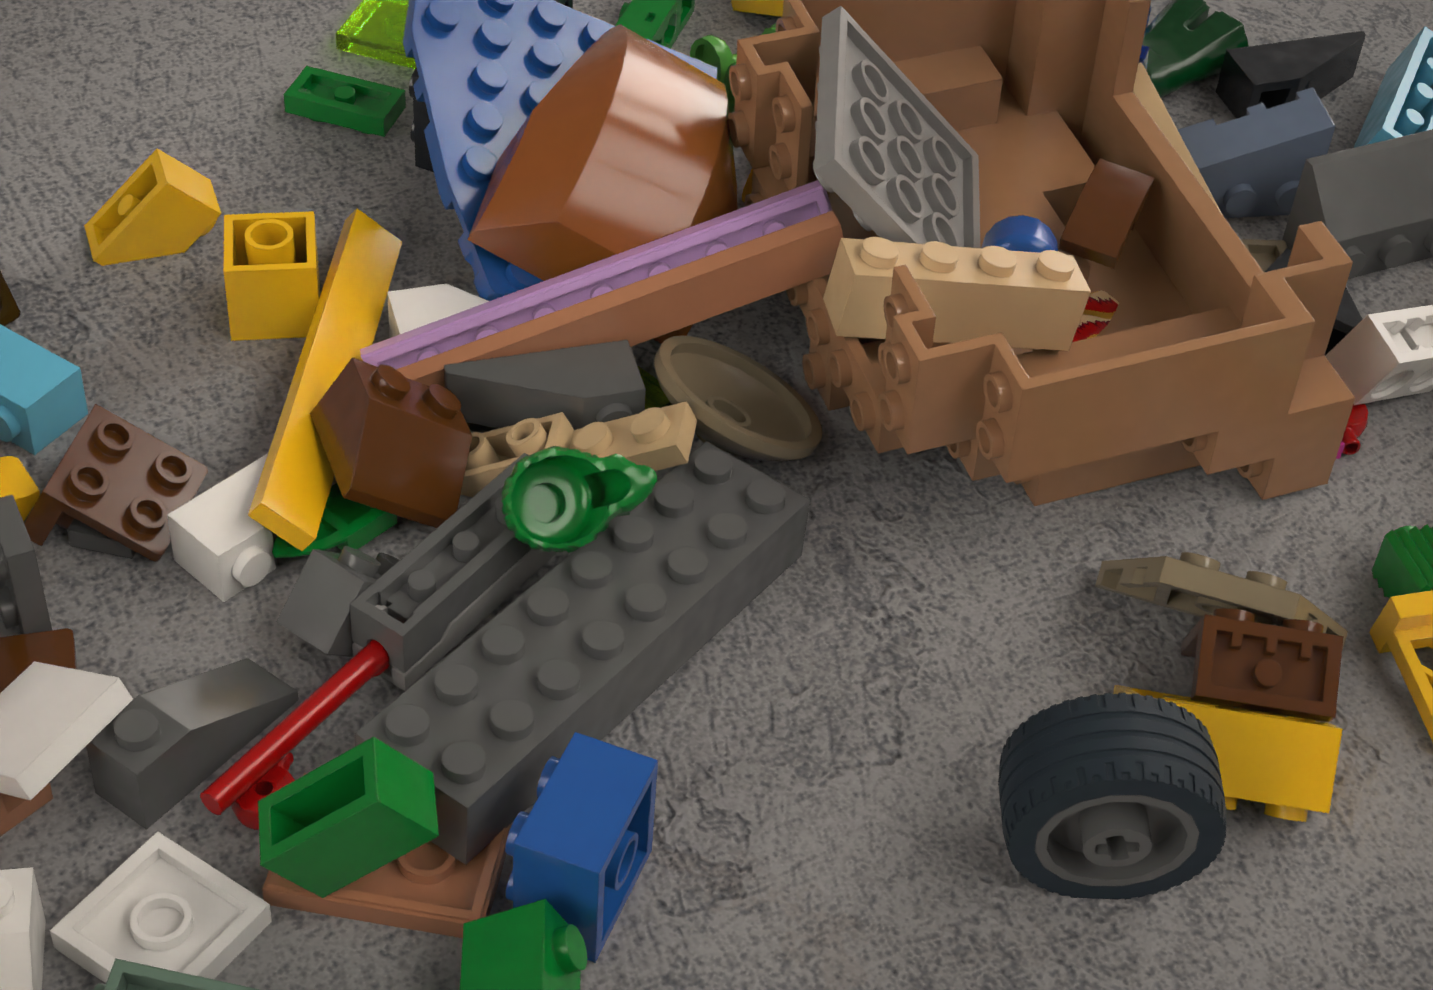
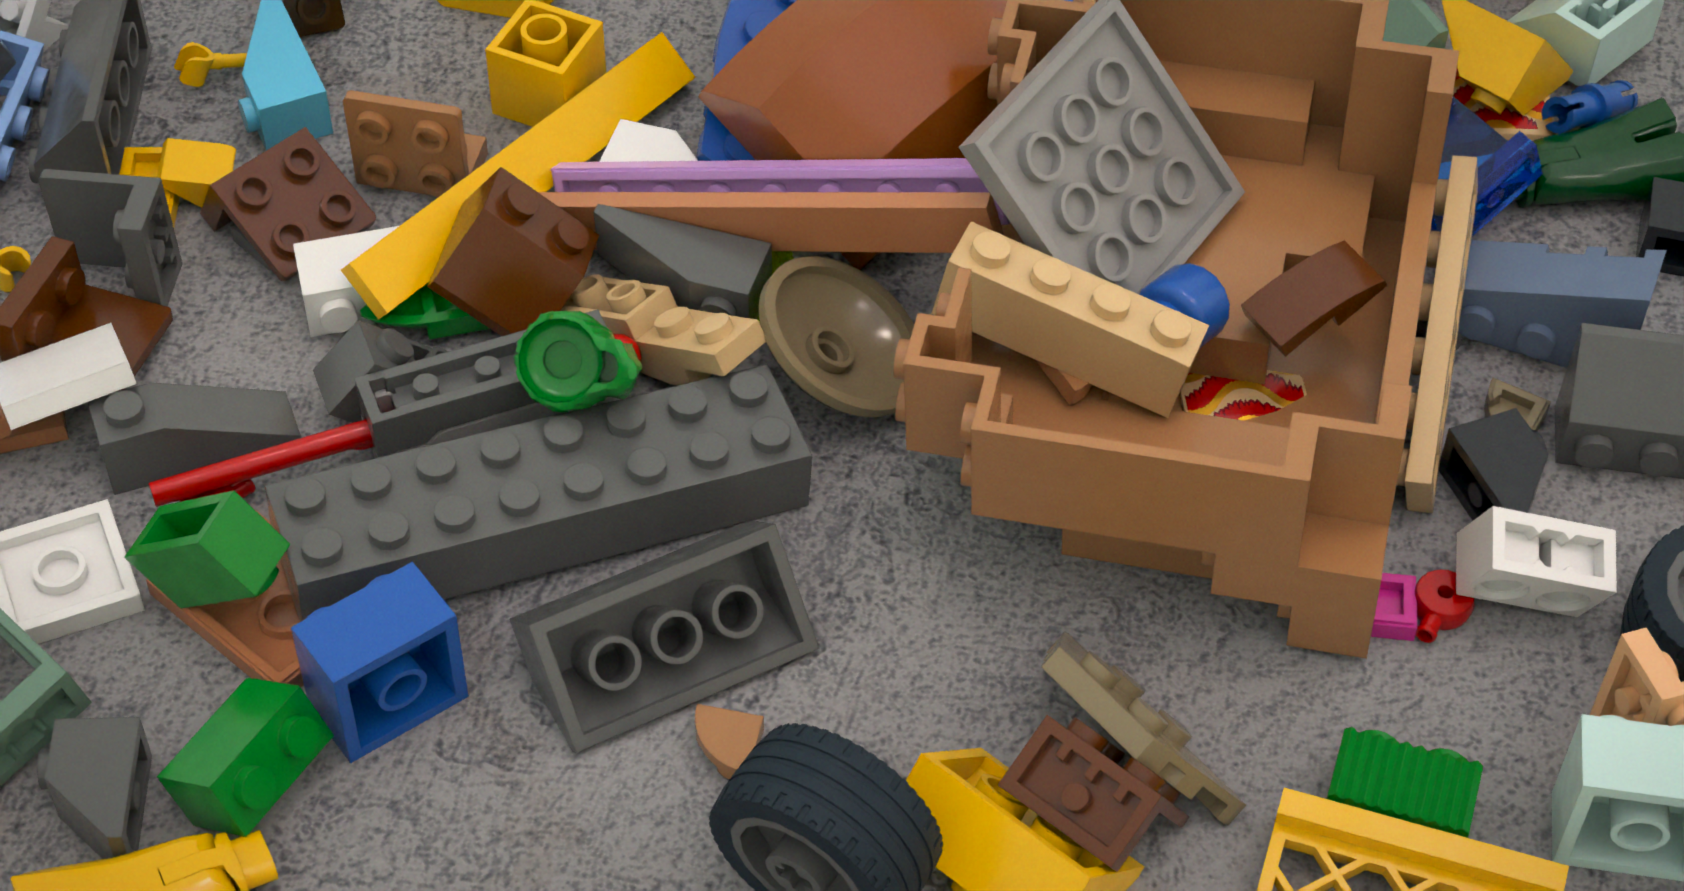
camera: 35 degrees right, 5 degrees up
none -> medium nougat bracket [343,90,488,197]
none -> dark grey slope [509,520,820,753]
none -> medium nougat tile [695,704,764,779]

